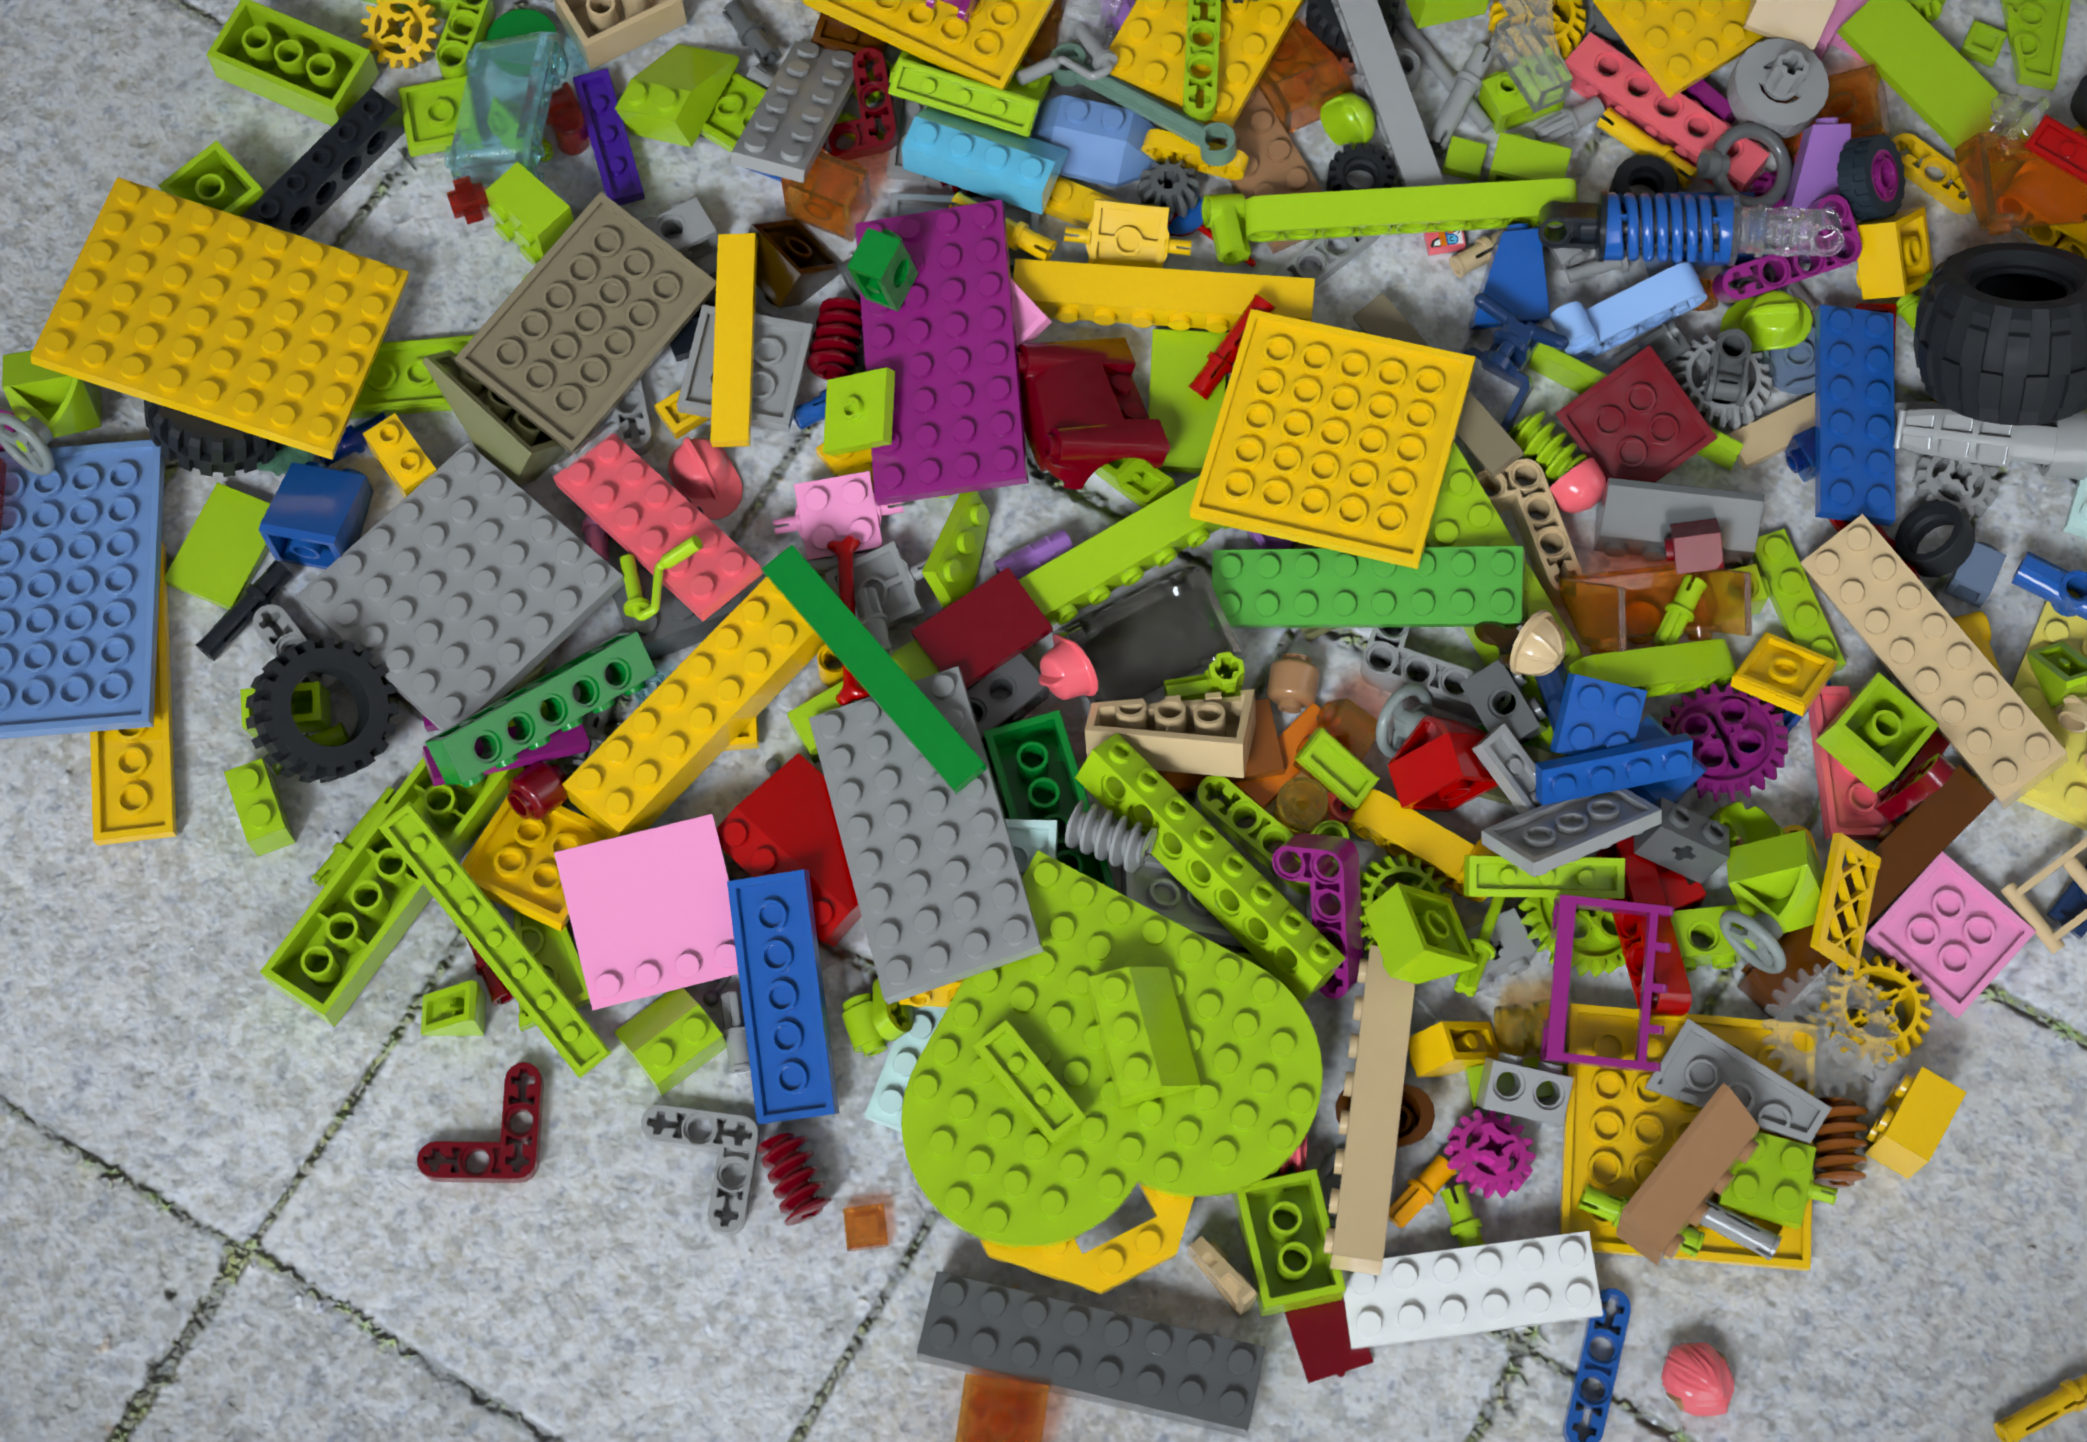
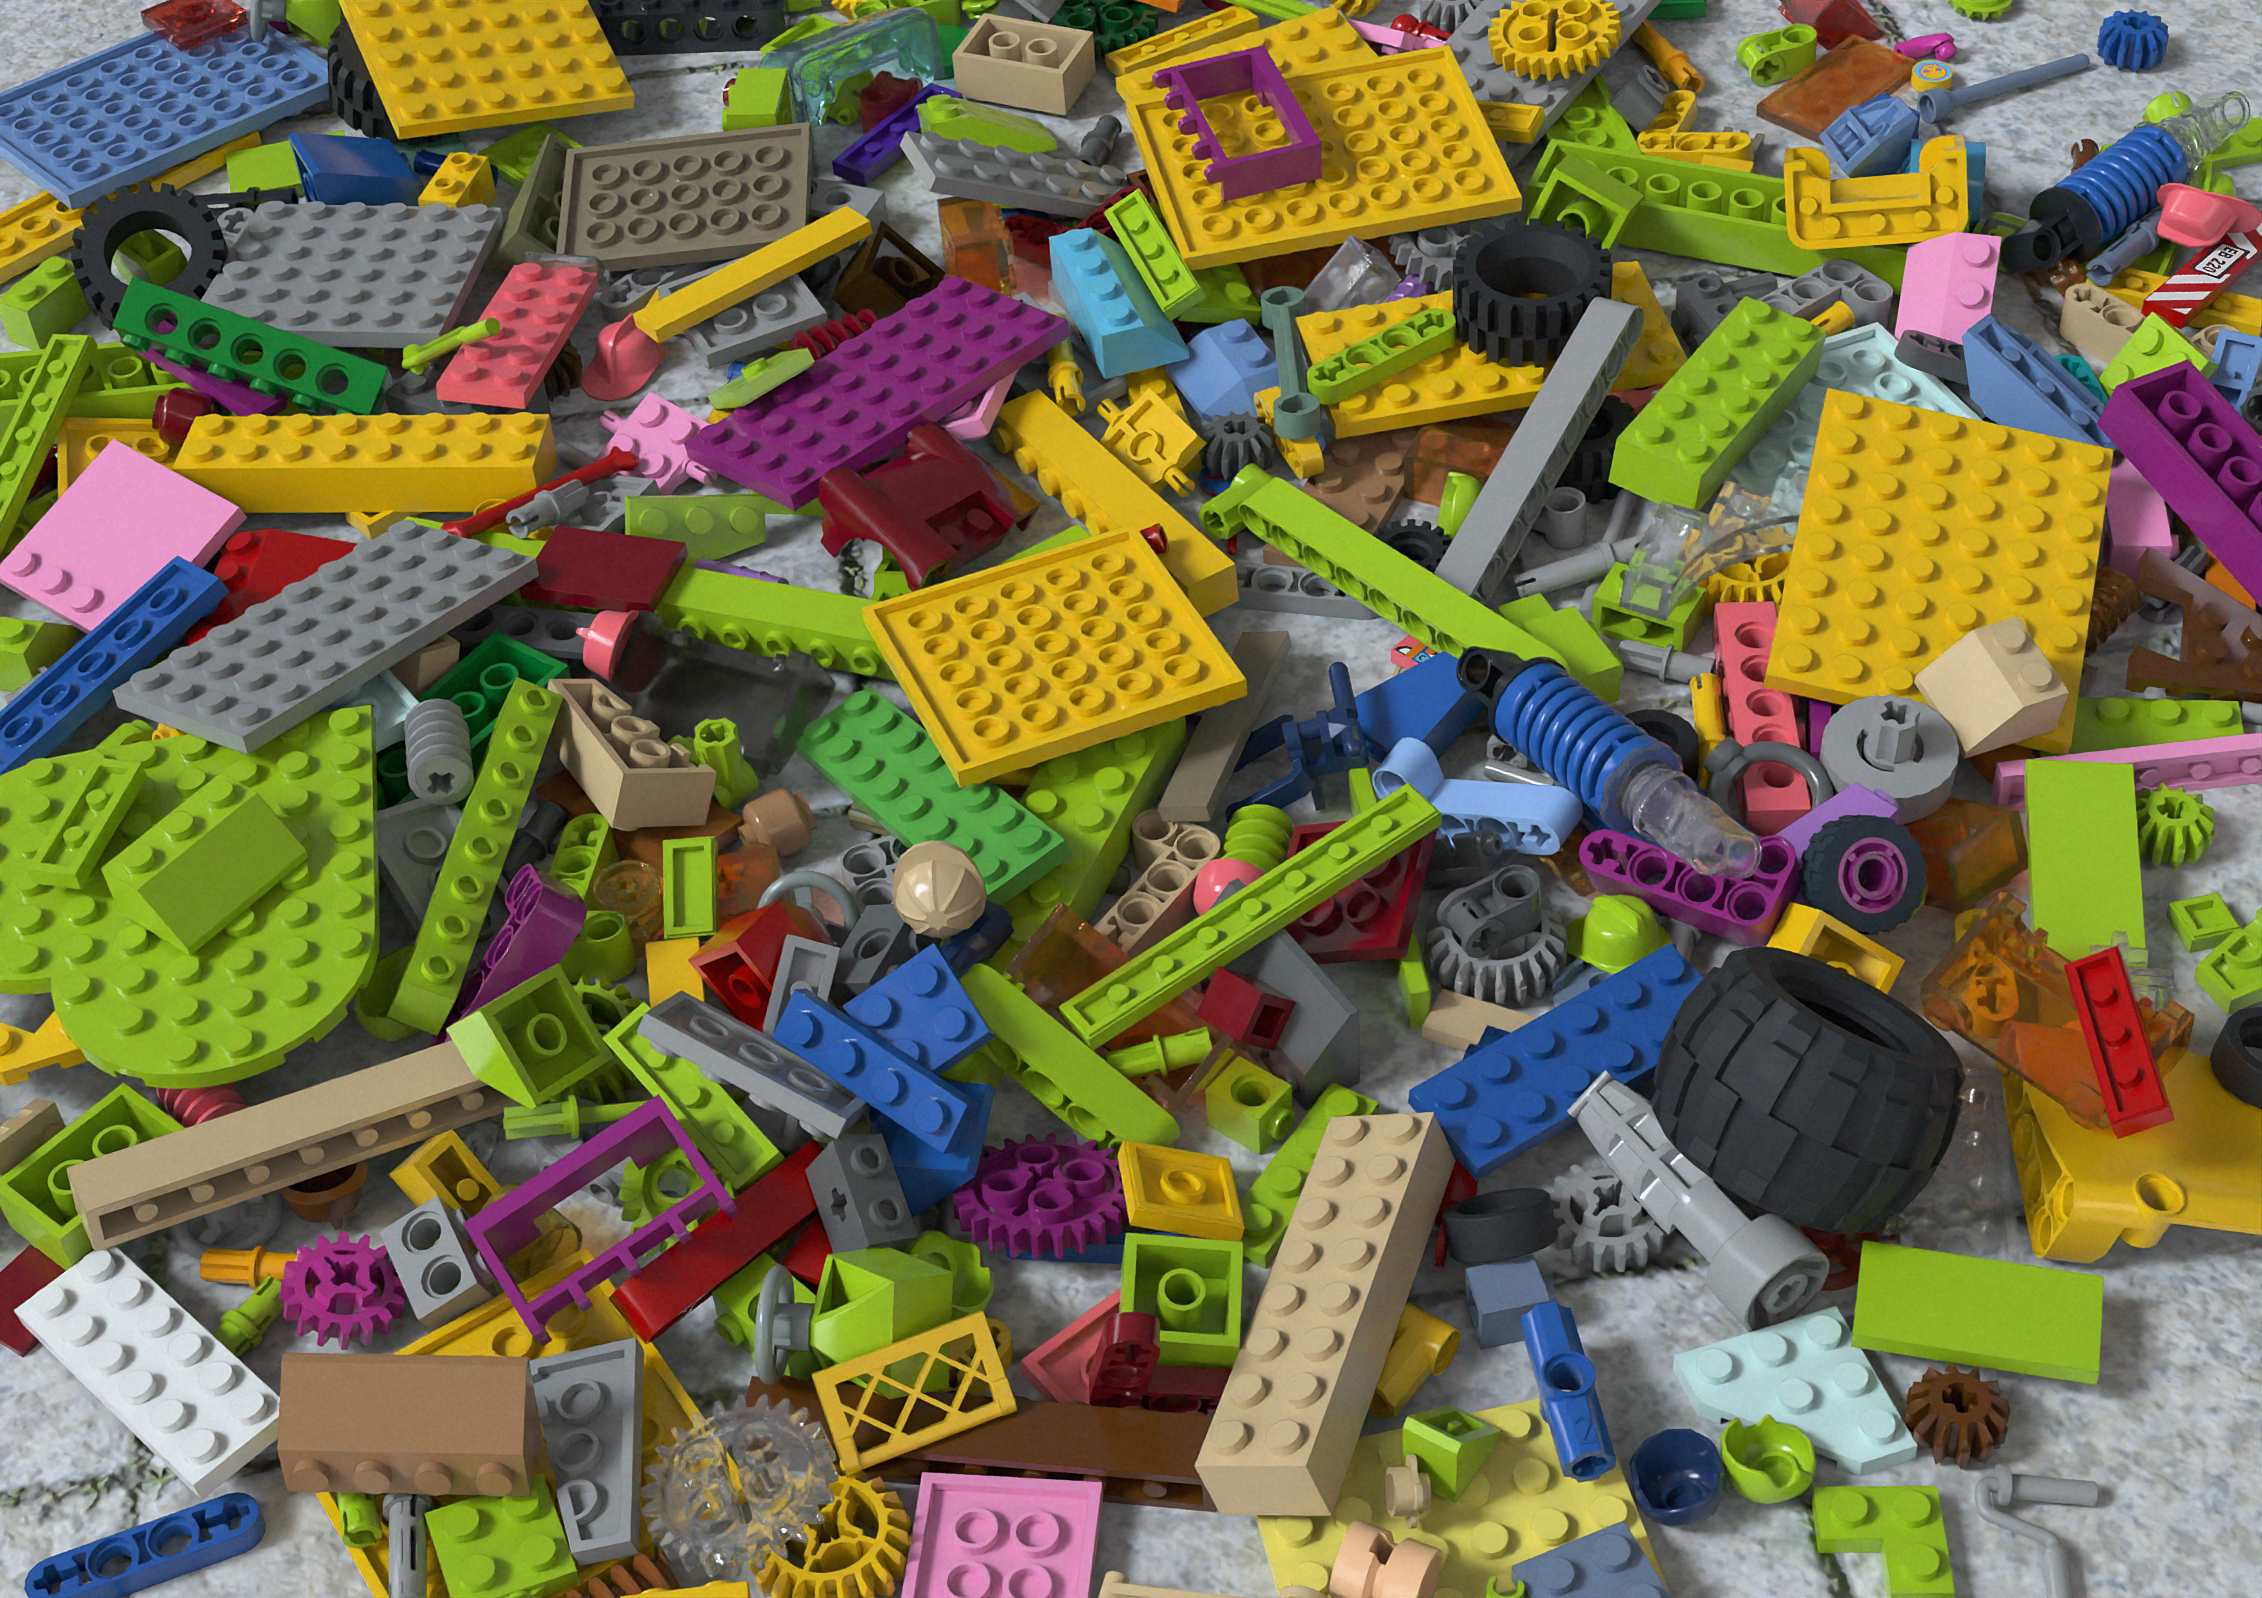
camera: 55 degrees right, 25 degrees down
green tile [761,545,987,794] -> none
green brick [847,228,918,312] -> none
light grey piece [1016,23,1117,86] -> none
none -> lime tile [1059,782,1442,1051]

